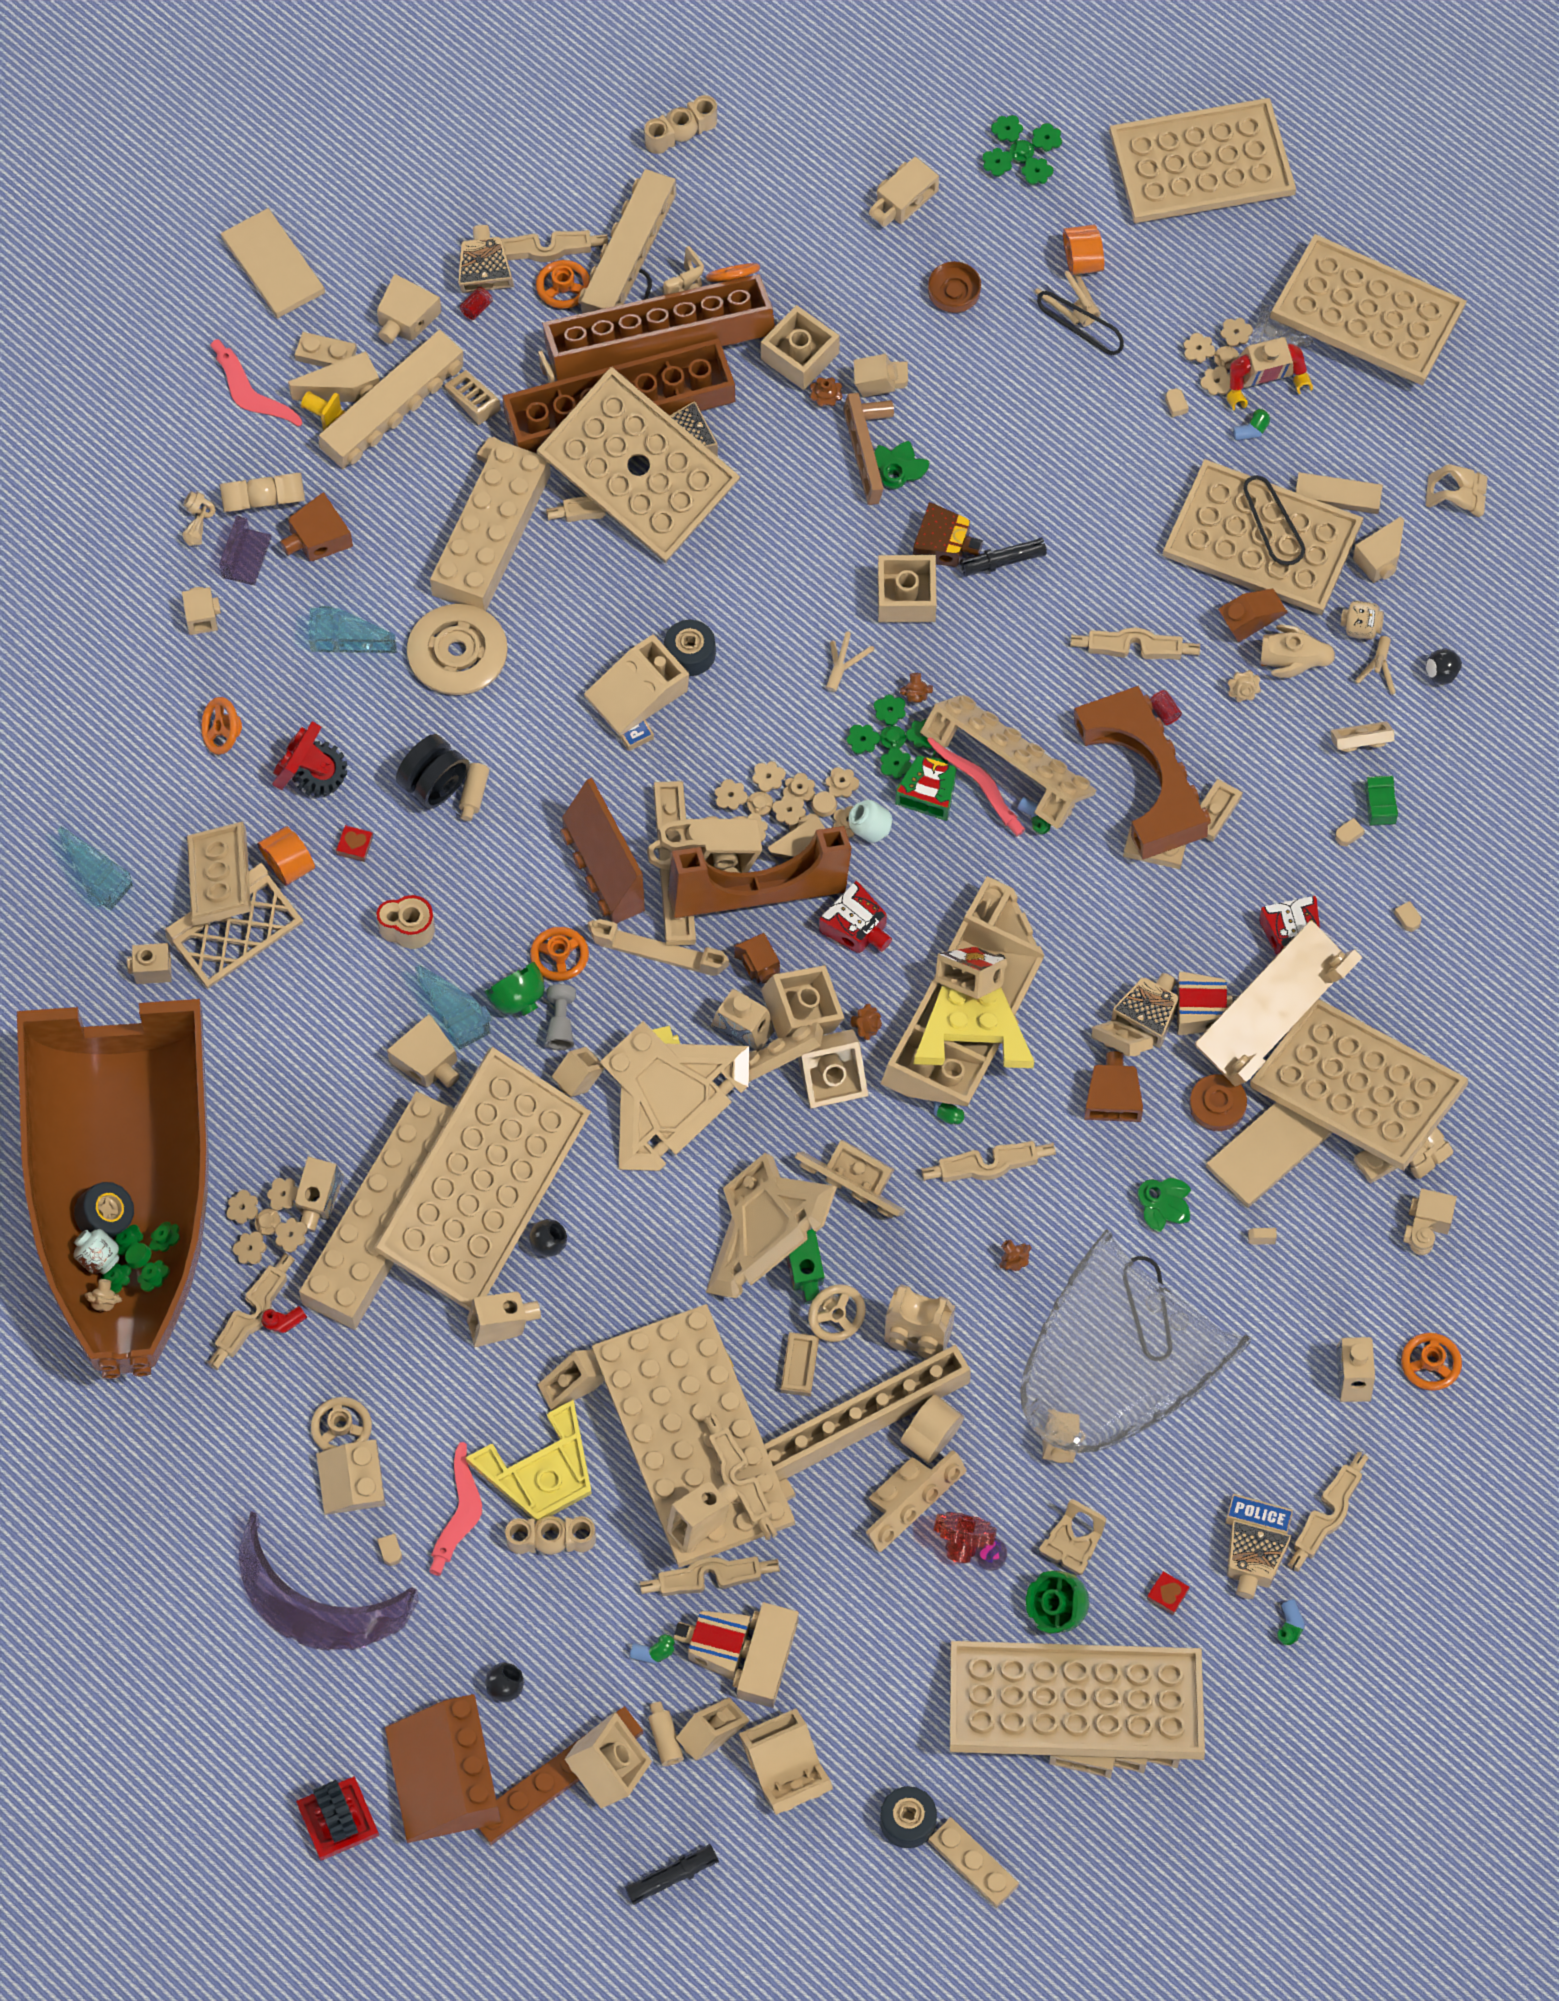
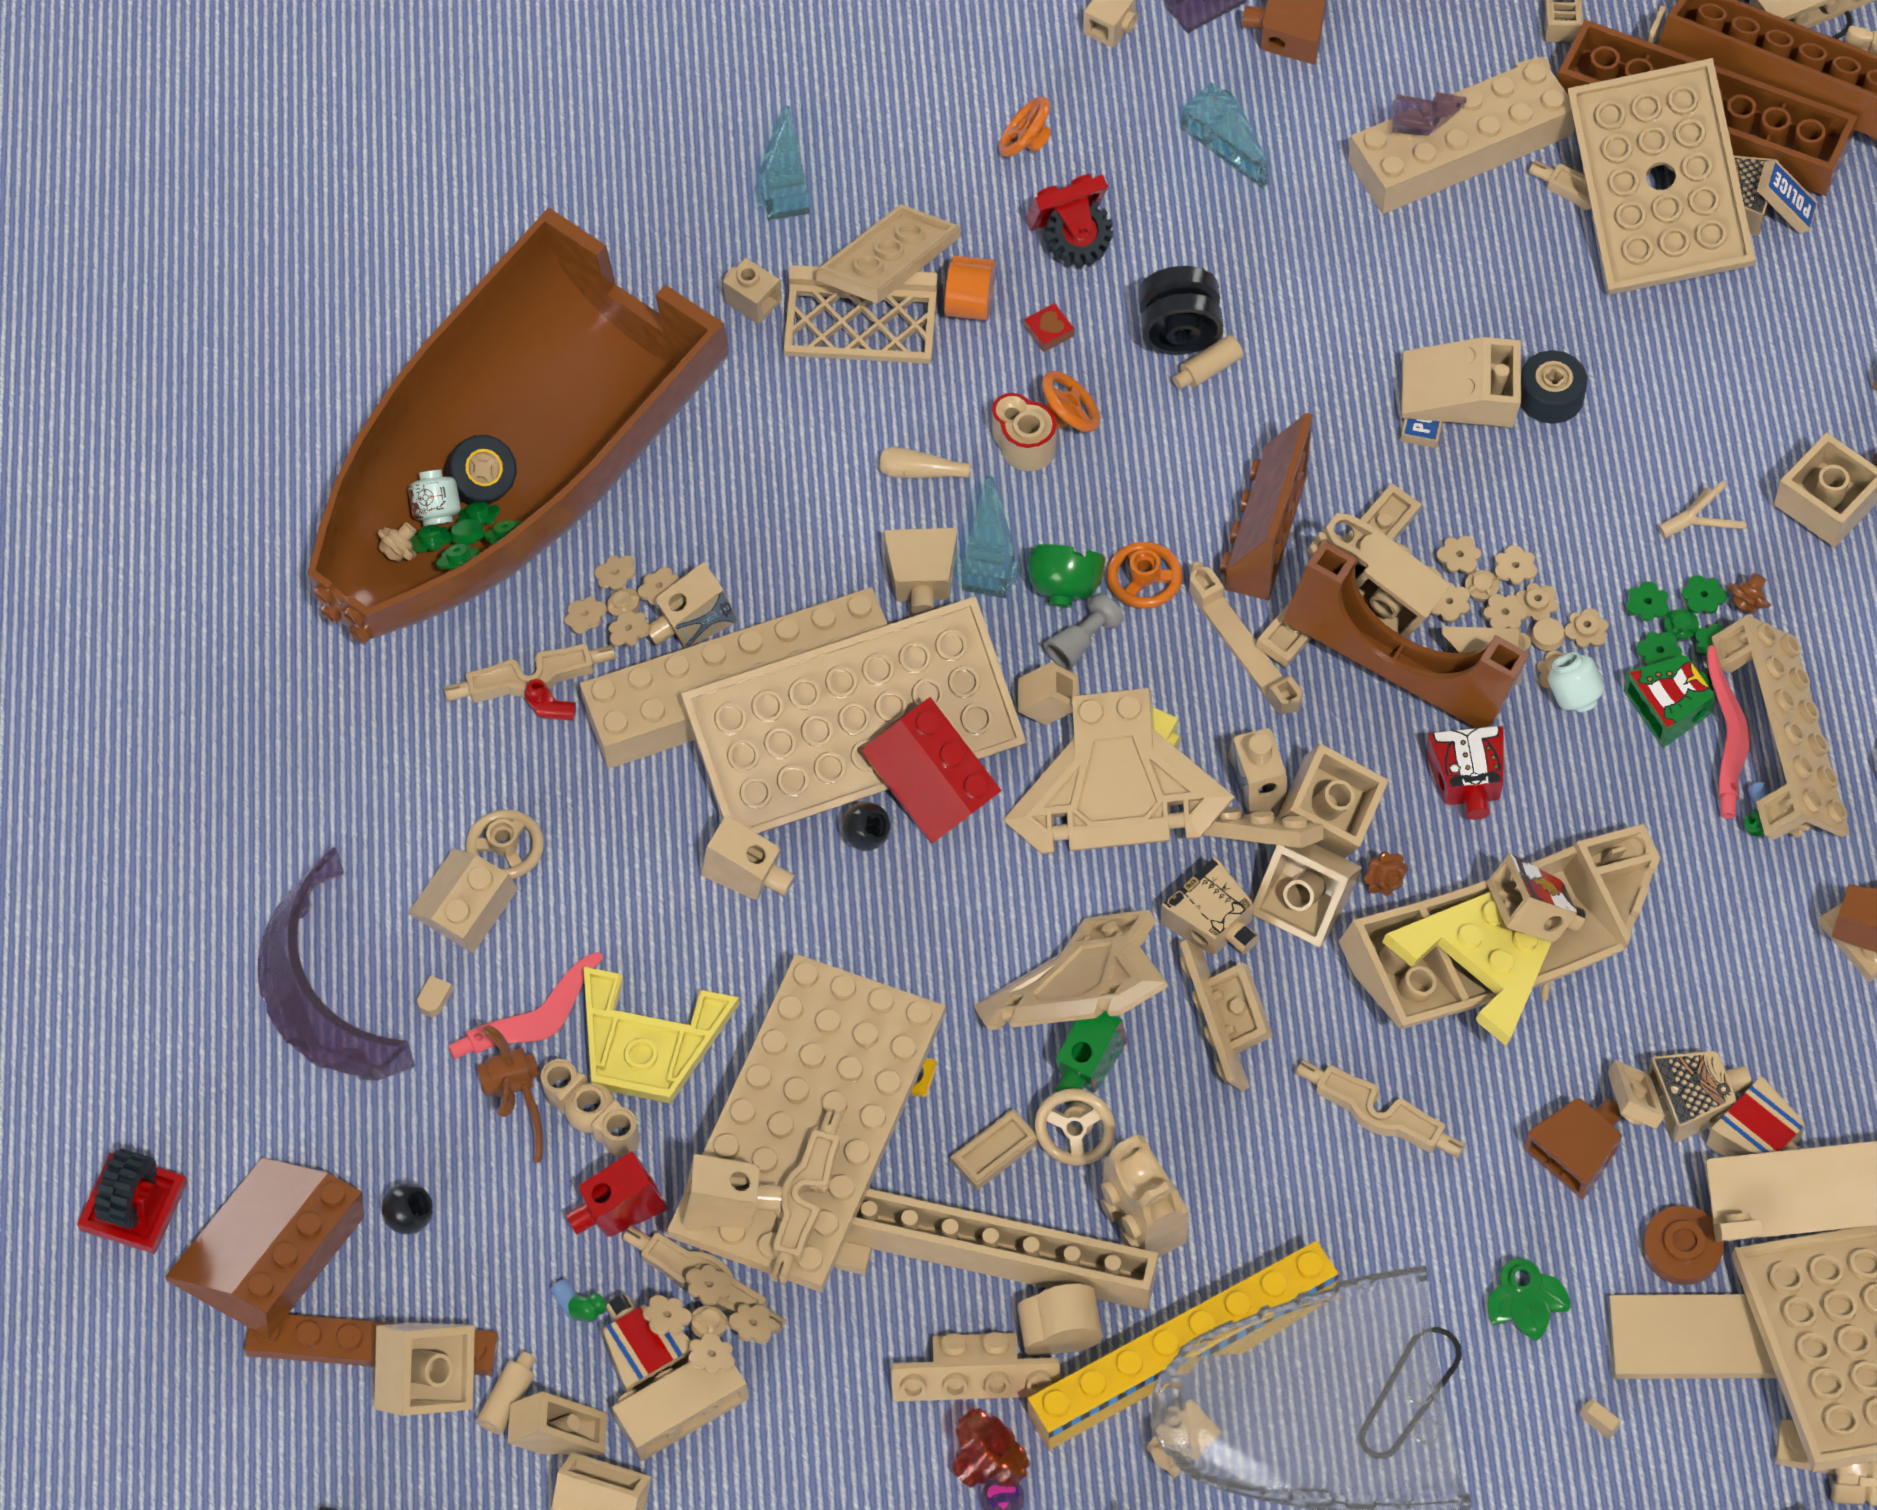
camera: 45 degrees right, 5 degrees down
tan piece [407,604,508,695] -> none
tan slope [537,1349,604,1410] -> none
dark orange window [734,933,780,984] -> none
green arm [934,1101,965,1125] -> none
dark orange plant [999,1240,1032,1271] -> none
none -> dark orange plant [477,1025,543,1164]
none -> red torso [565,1151,668,1237]
none -> tan plant [643,1265,777,1375]
none -> red slope [860,697,1002,844]
none -> tan piece [879,447,971,478]
none -> yellow brick [1027,1240,1339,1450]
none -> orange piece [1042,371,1101,432]
none -> tan torso [1161,857,1259,955]
none -> slope [1393,92,1466,136]
none -> tile [1757,159,1818,234]

